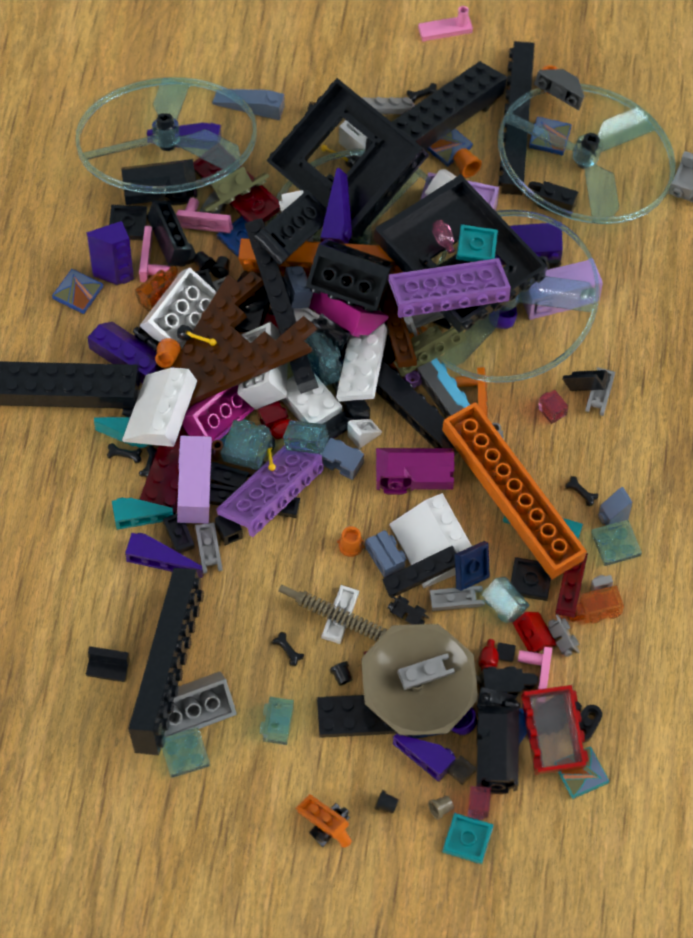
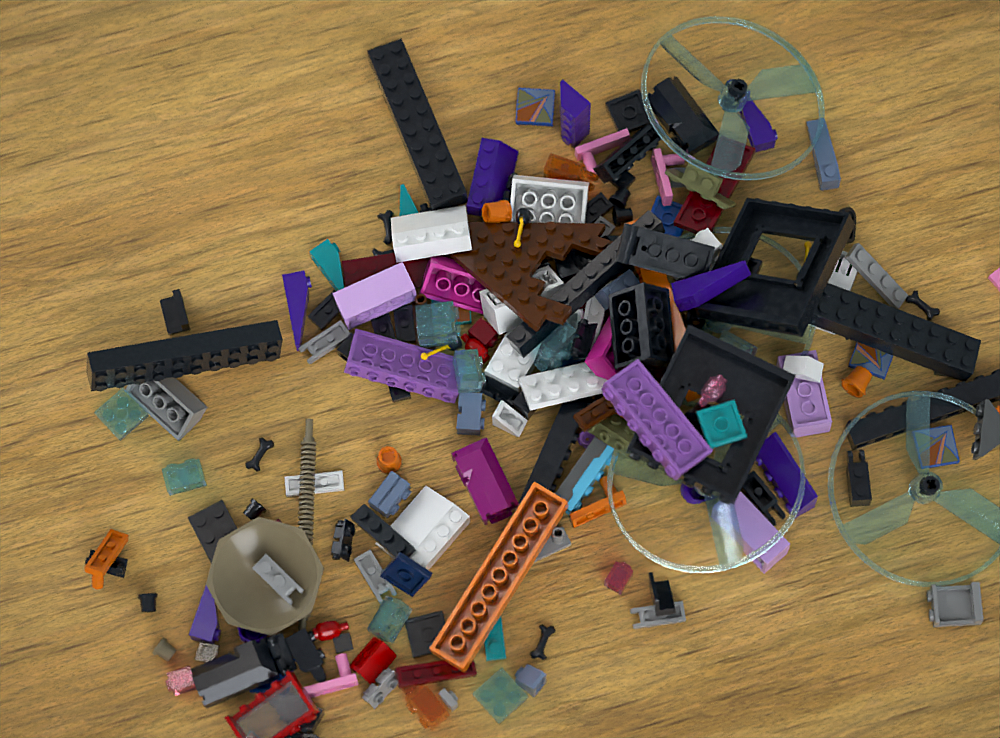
camera: 70 degrees right, 10 degrees up
teal tile [442,813,494,865] -> none

